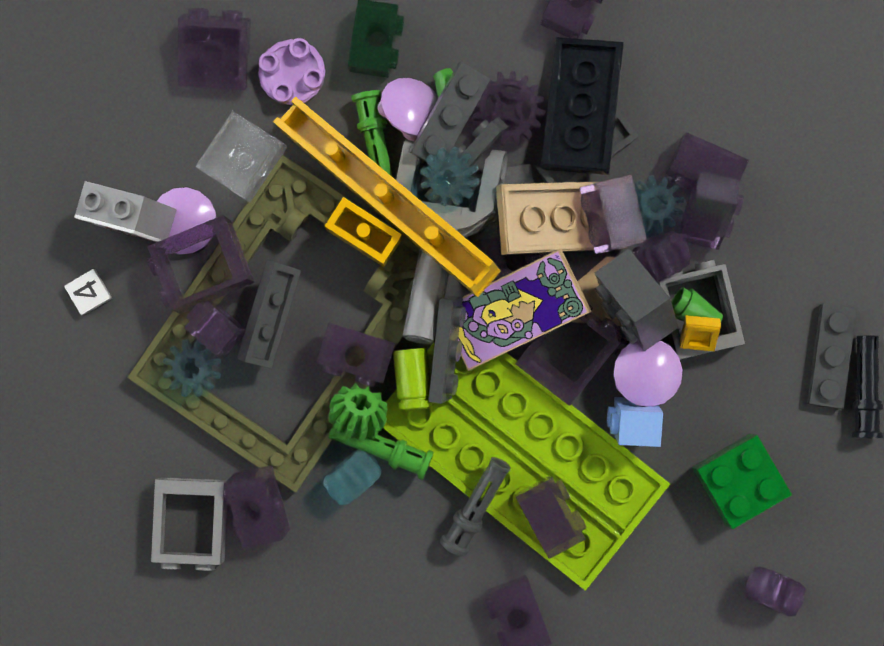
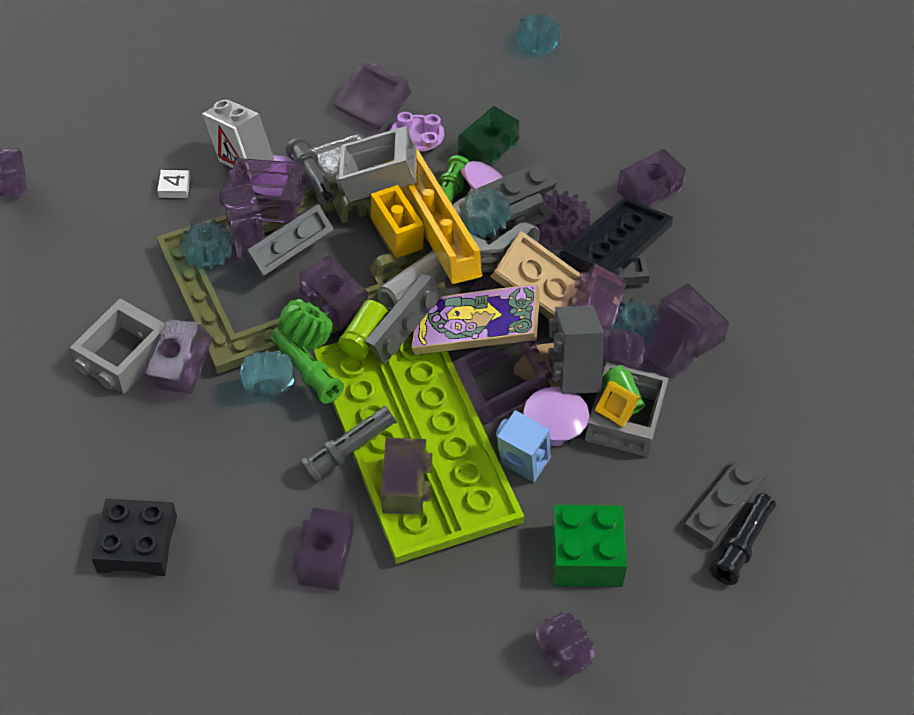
camera: 25 degrees right, 35 degrees down
none -> dark grey pin [286,137,336,204]
none -> light grey window [336,126,417,202]

